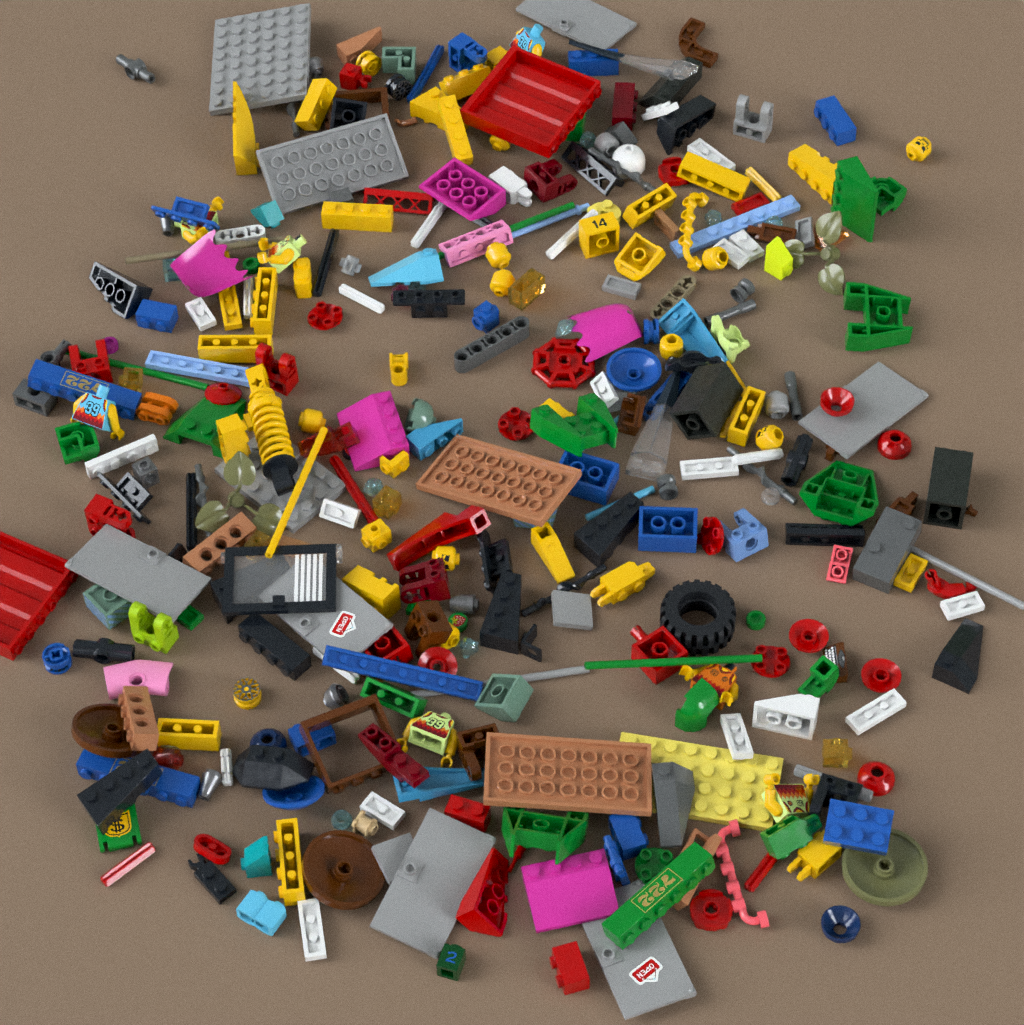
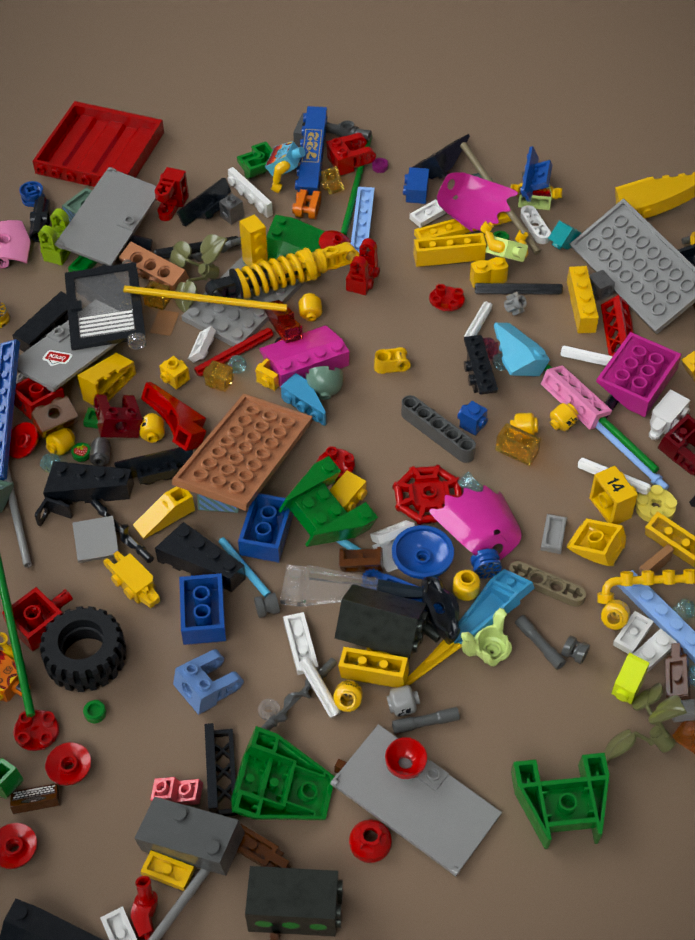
camera: 80 degrees right, 0 degrees up
yellow brick [197,335,274,363] -> none
red dish [697,517,724,555] -> none
black piece [781,434,813,487] -> none

